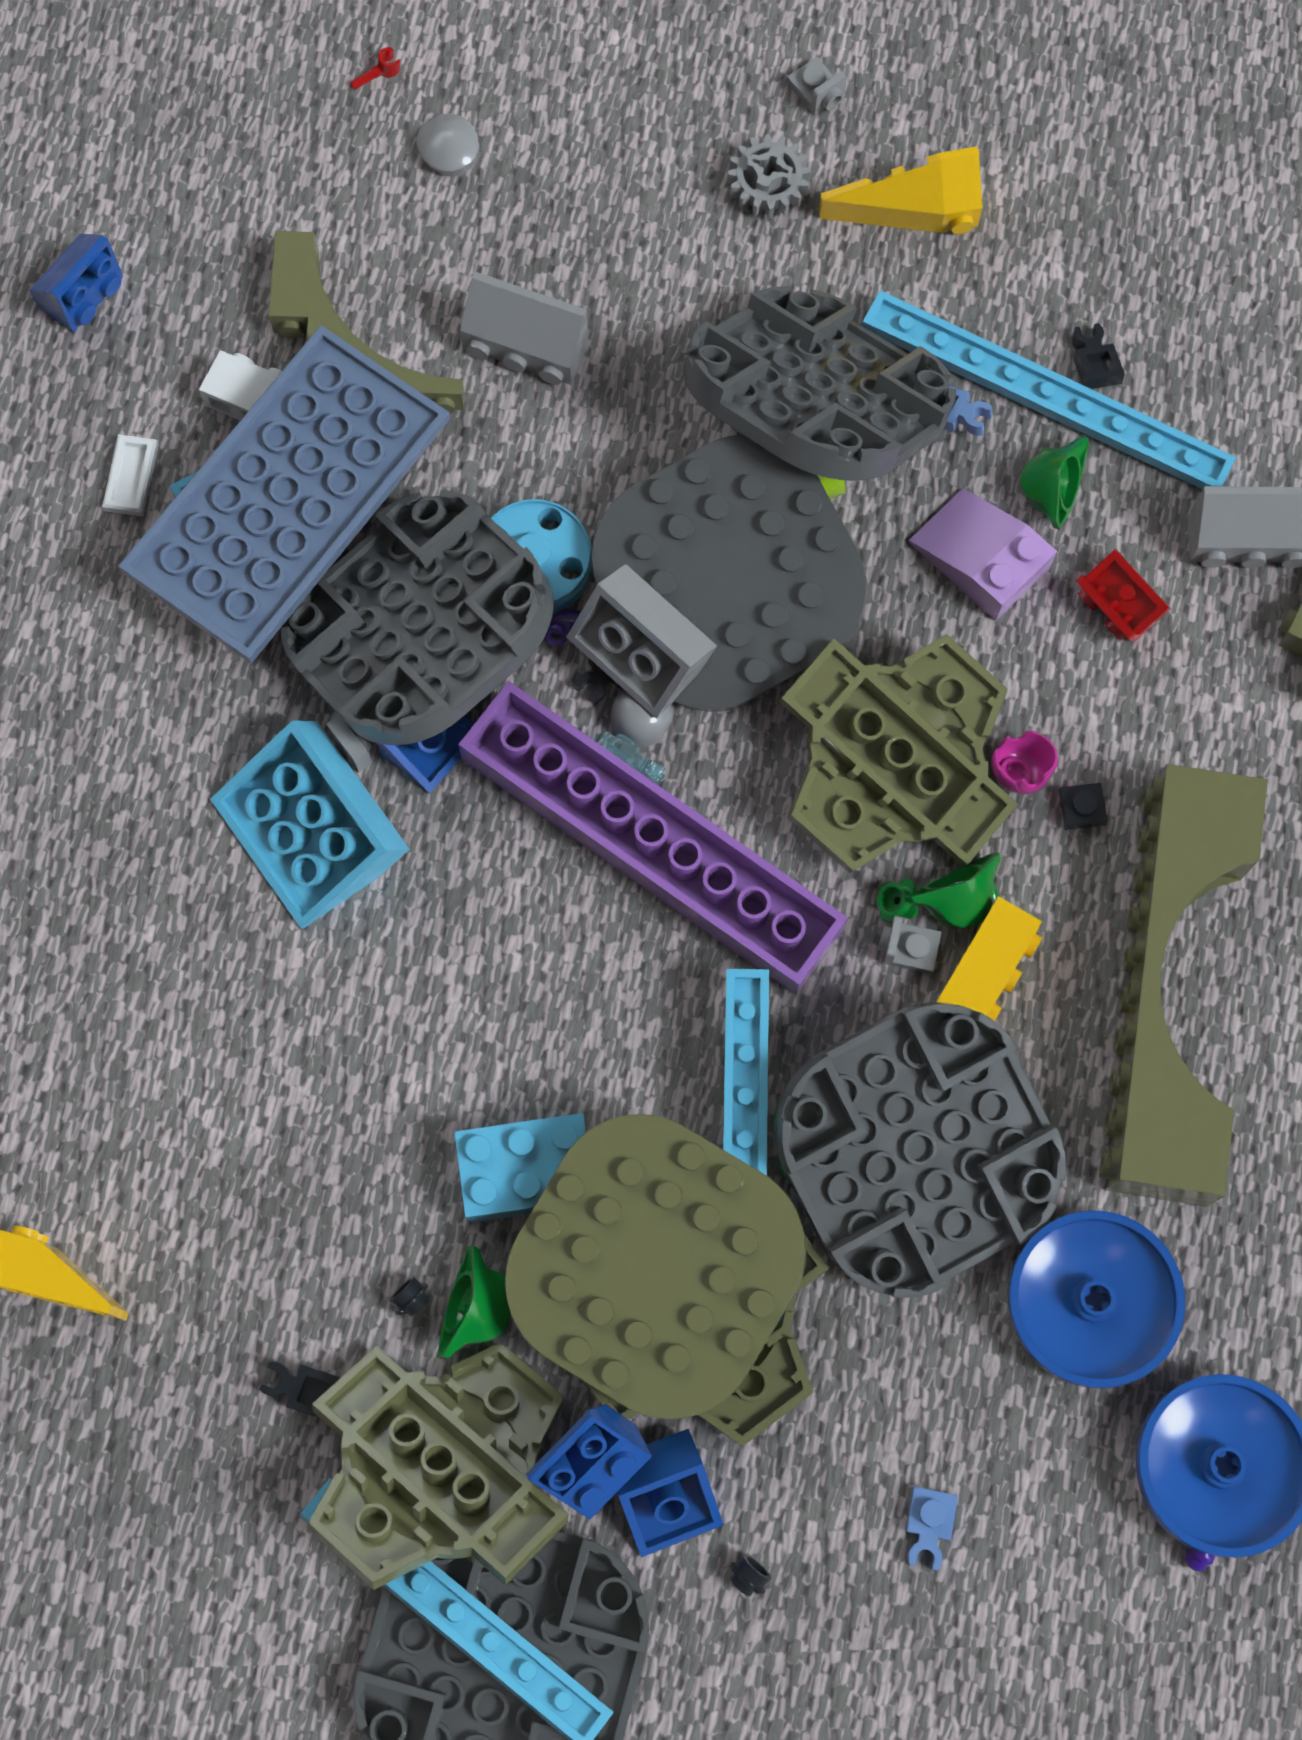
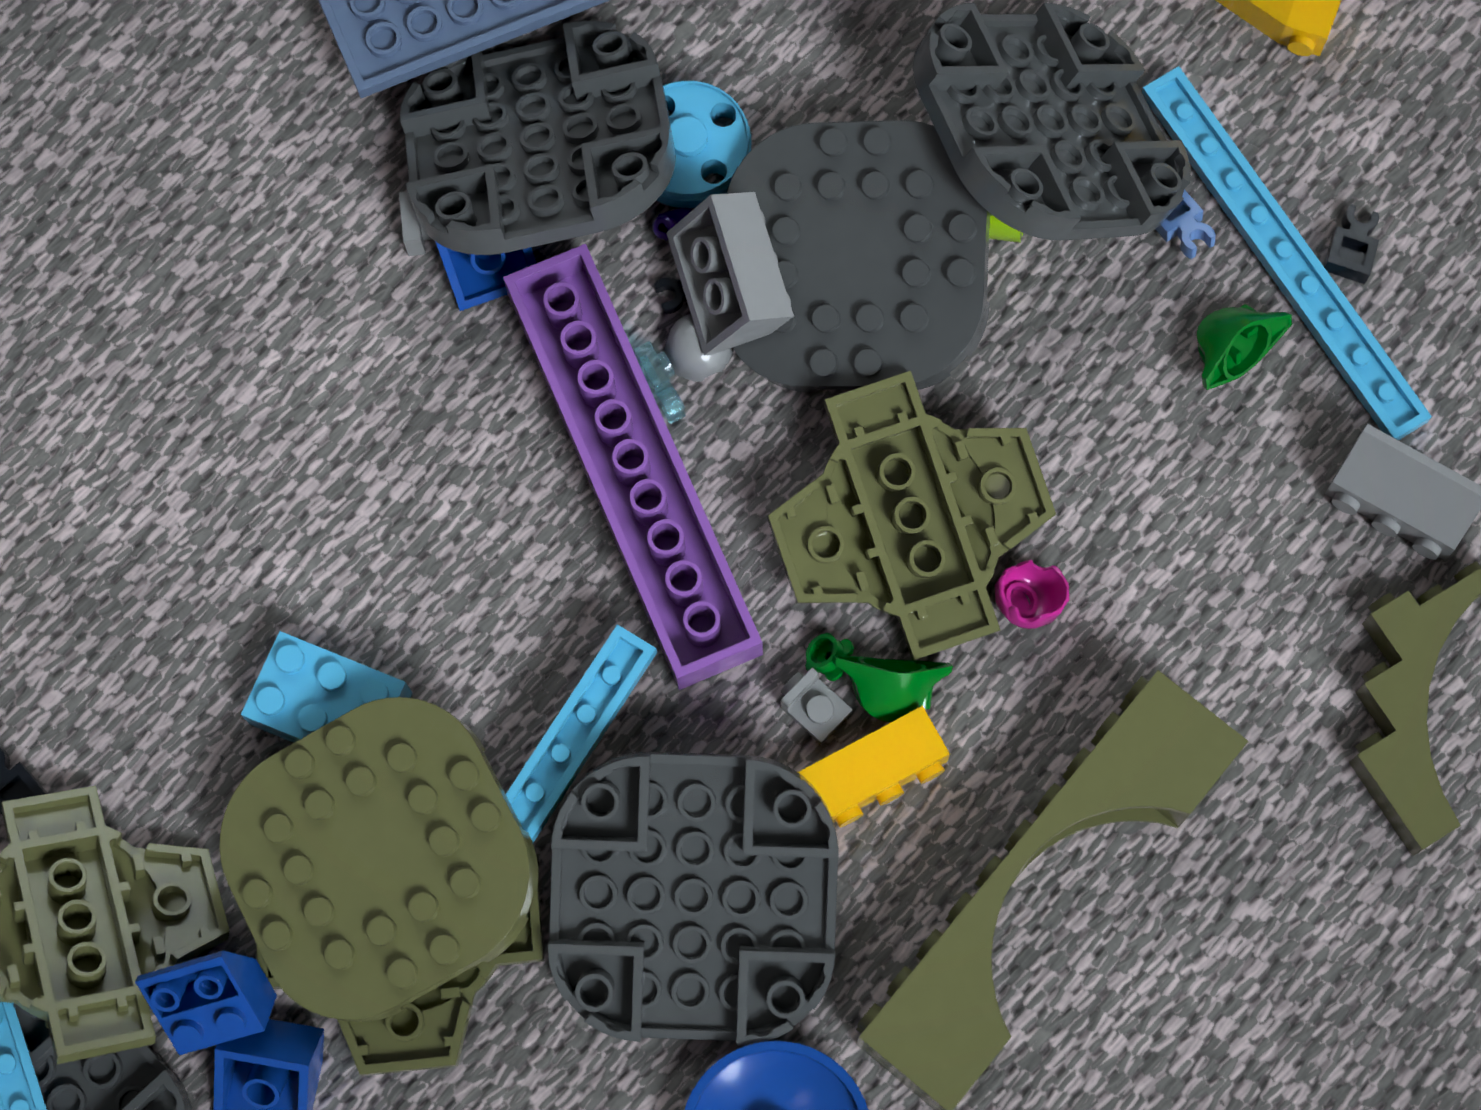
camera: 35 degrees right, 0 degrees up
medium azure slope [210,720,410,929] -> none
black plate [389,1276,429,1317] -> none
green hat [437,1246,511,1359] -> none
lavender slope [908,488,1057,621] -> none
black plate [1058,783,1108,830] -> none
red bracket [1075,549,1171,642] -> none

